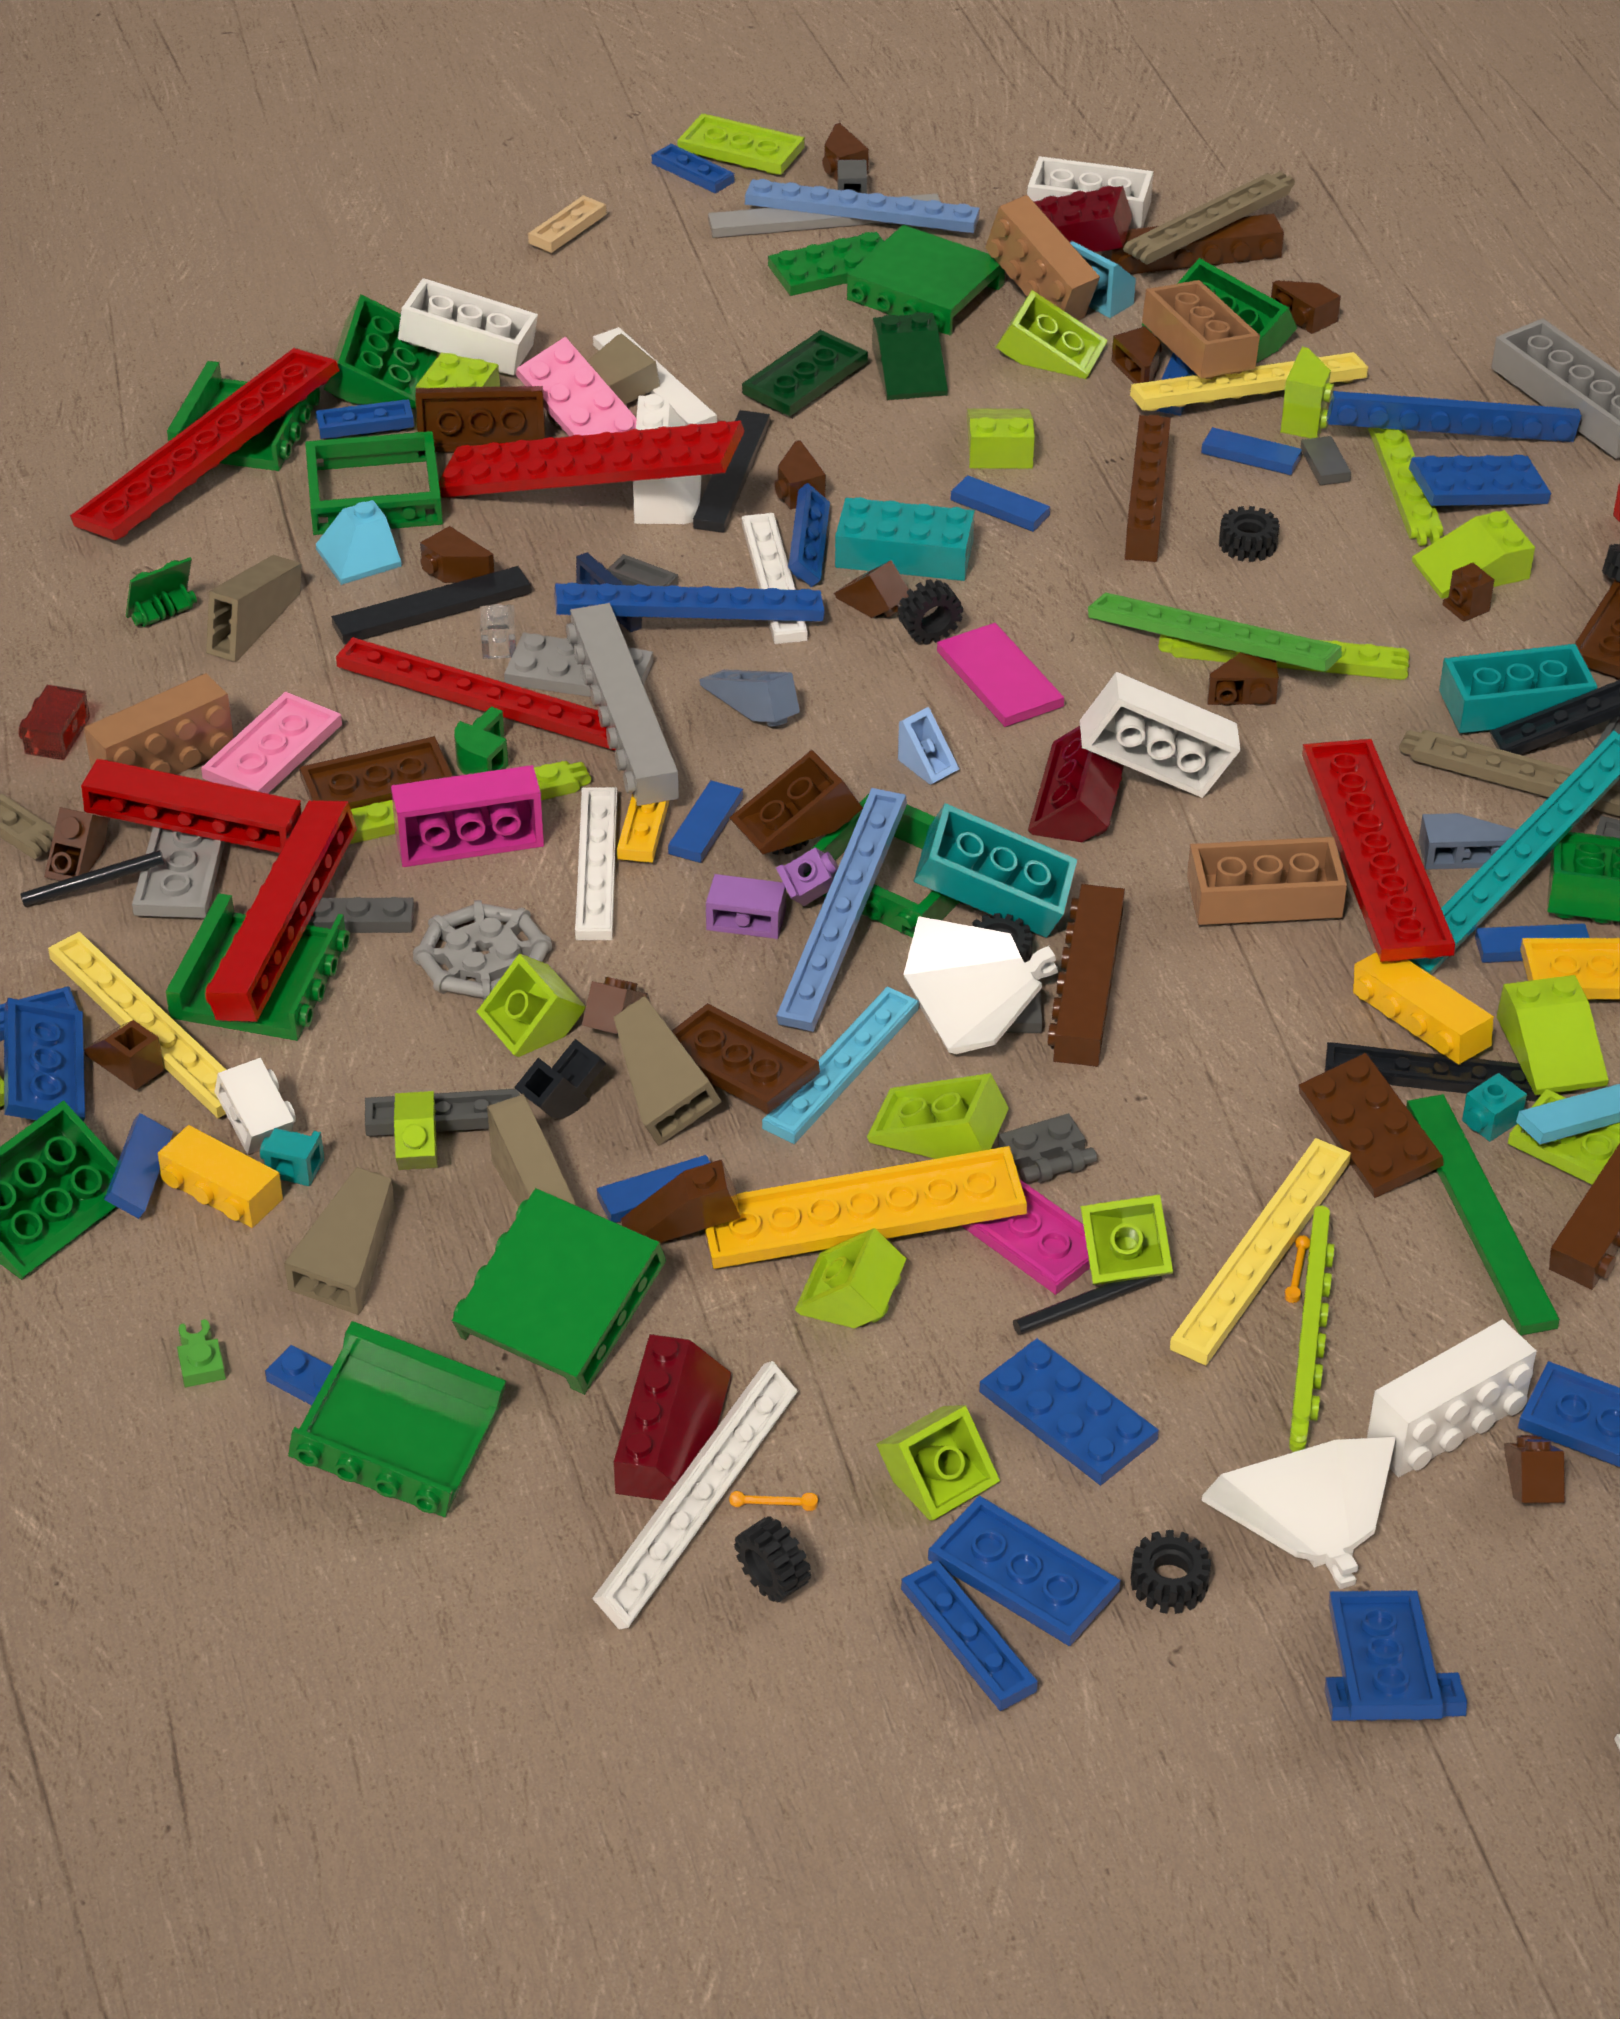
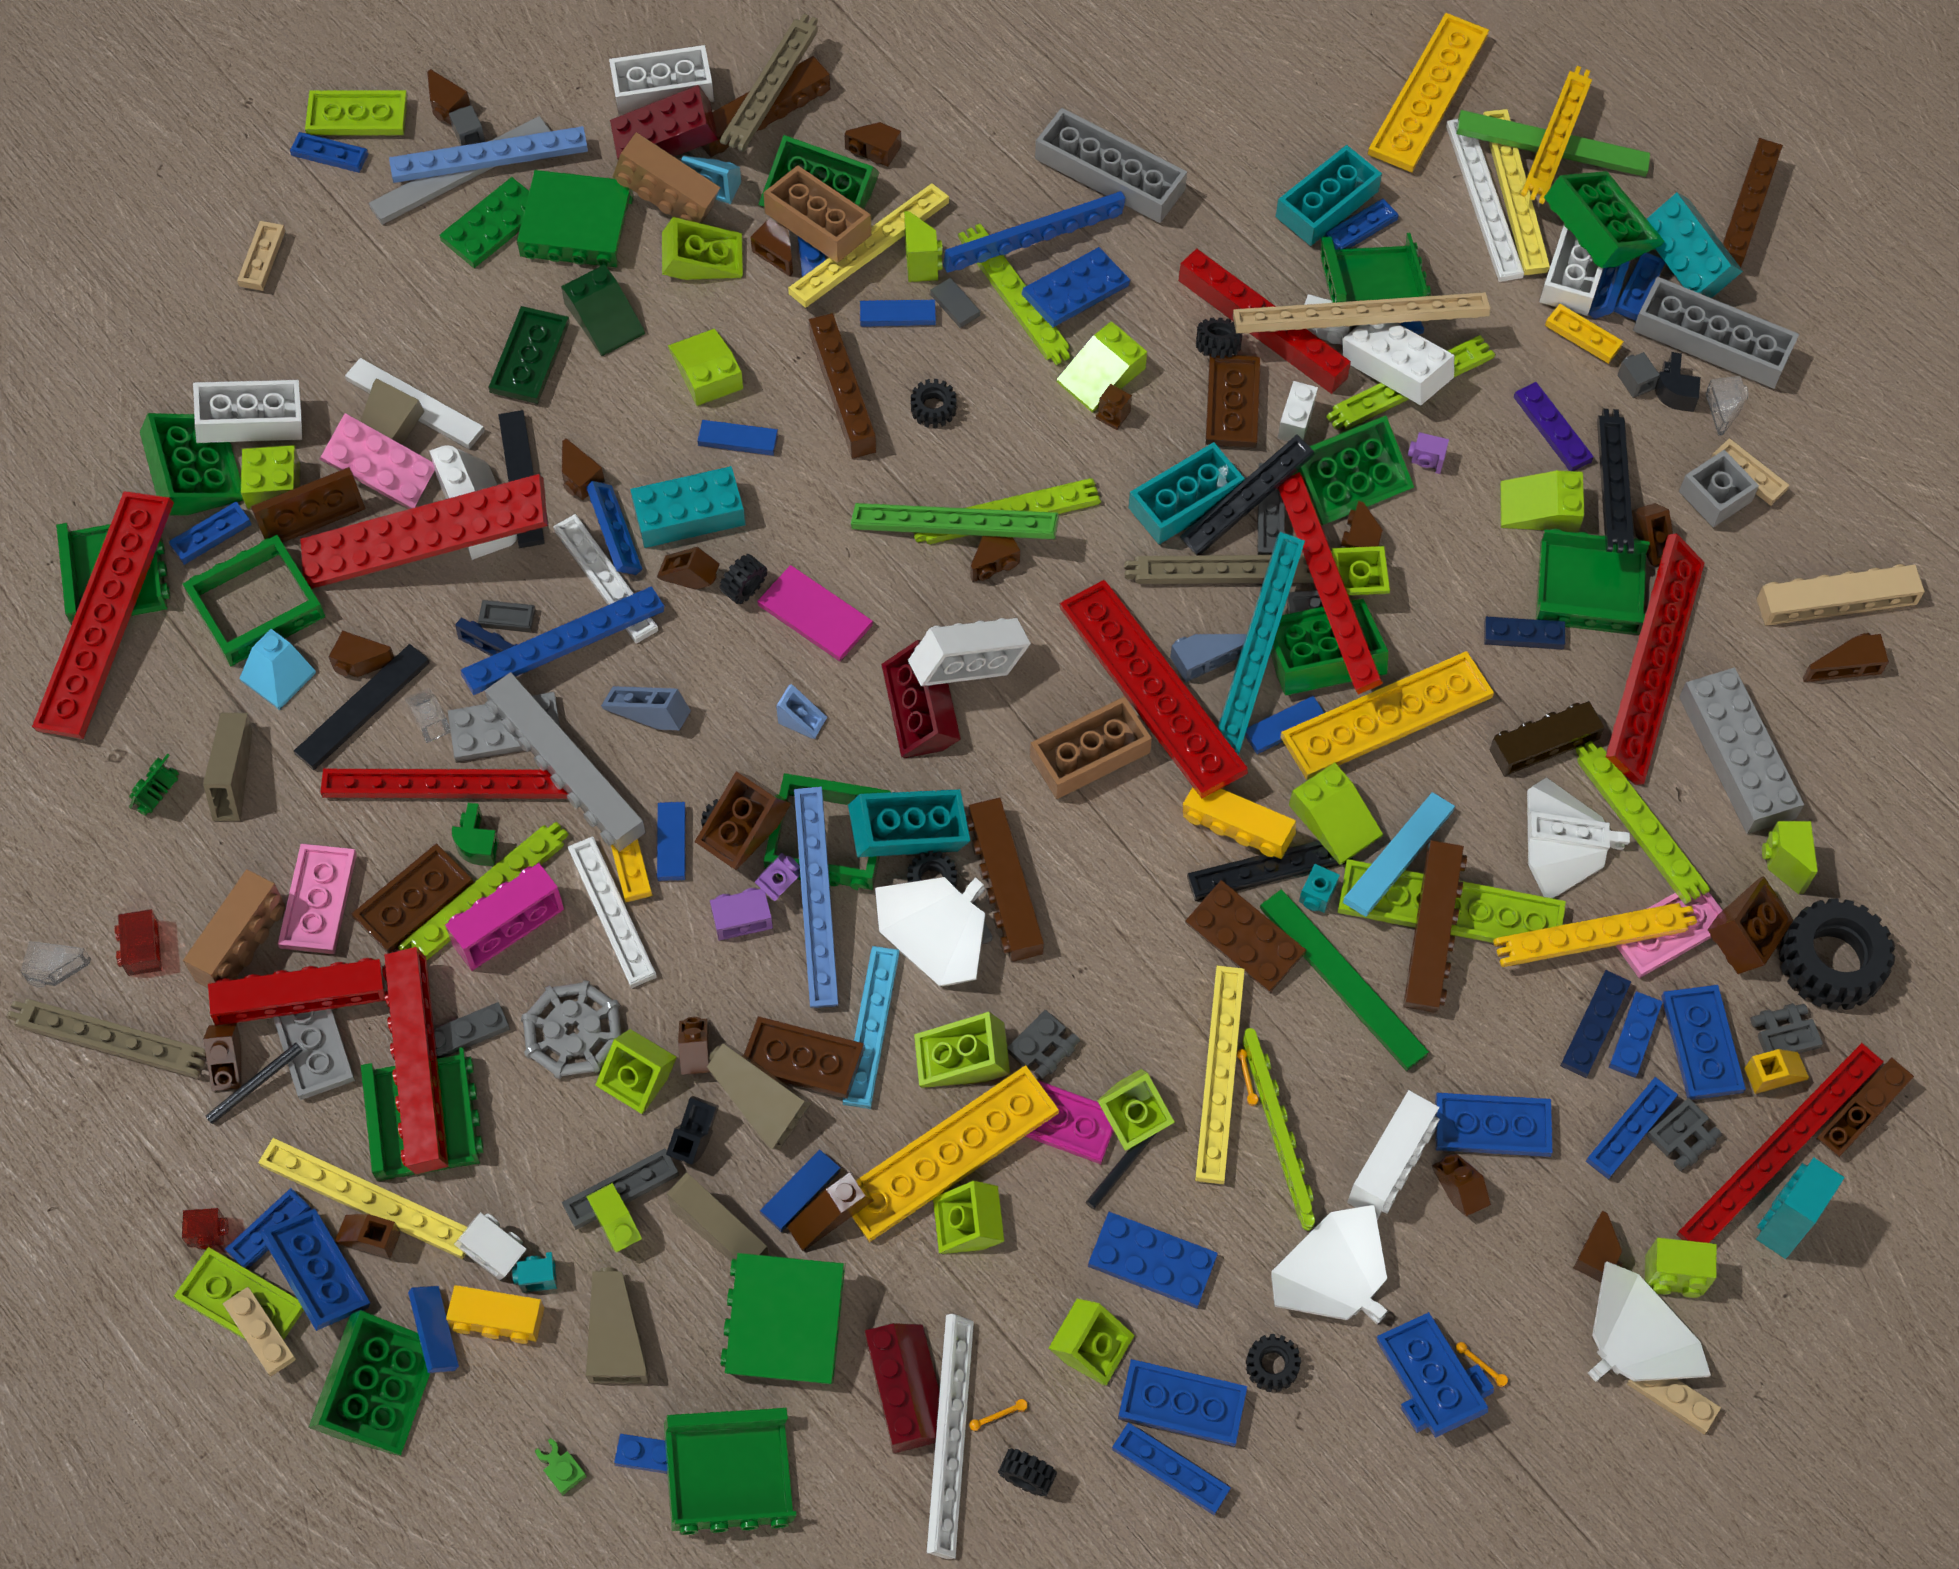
camera: 25 degrees left, 20 degrees up
none -> light orange hinge [1456,1342,1508,1387]

